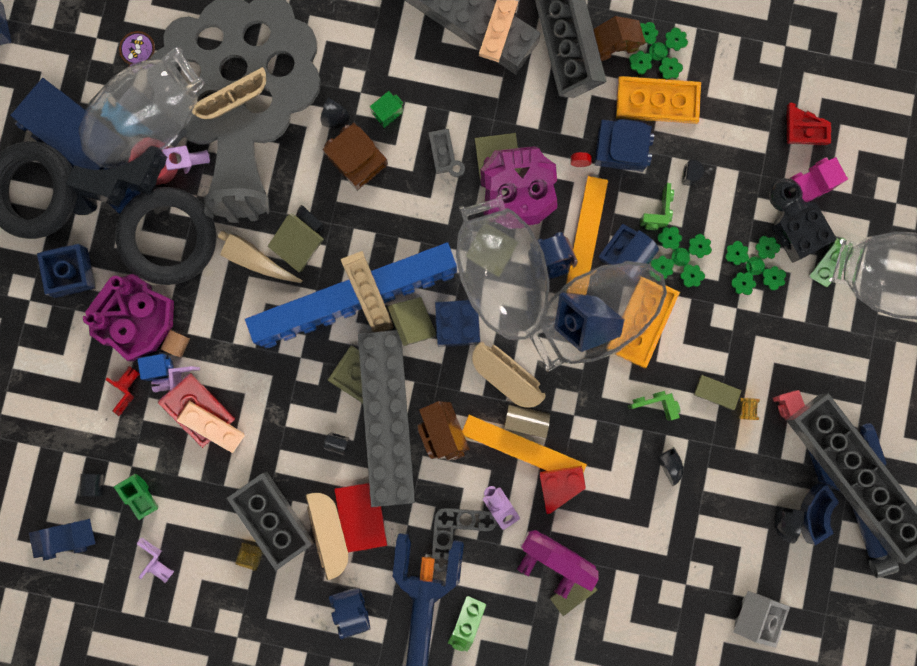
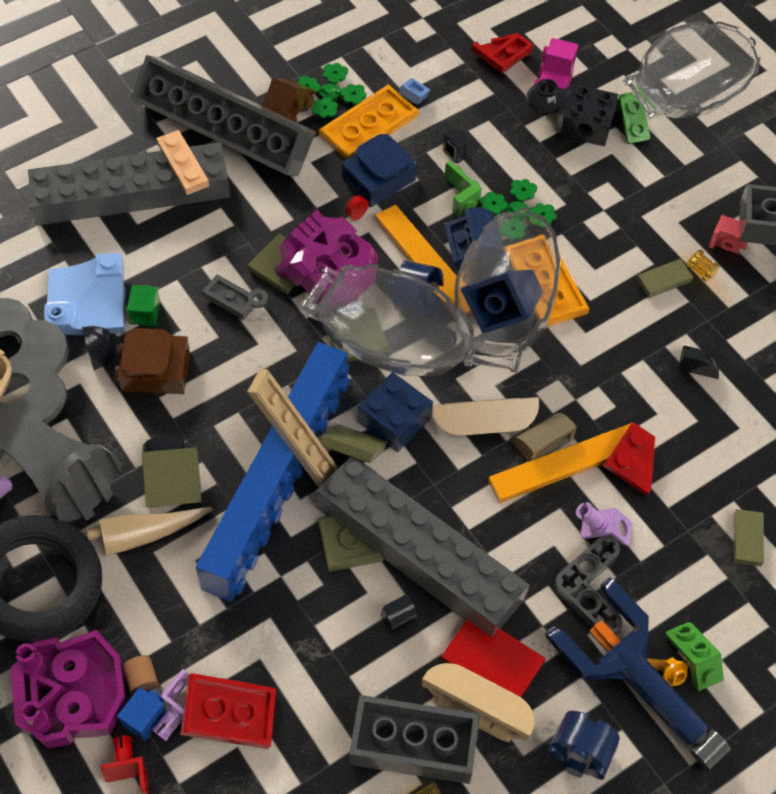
camera: 45 degrees left, 25 degrees down
light nougat plate [177,401,245,453] -> none
reddish brown brick [418,401,470,461] -> none
magenta brick [517,530,598,599] -> none
bright green bracket [628,391,681,421] -> none
green plant [725,236,786,295] -> none
none -> light blue slope [44,253,126,335]
none -> medium blue plate [398,78,430,105]
none -> light orange plate [647,657,688,687]

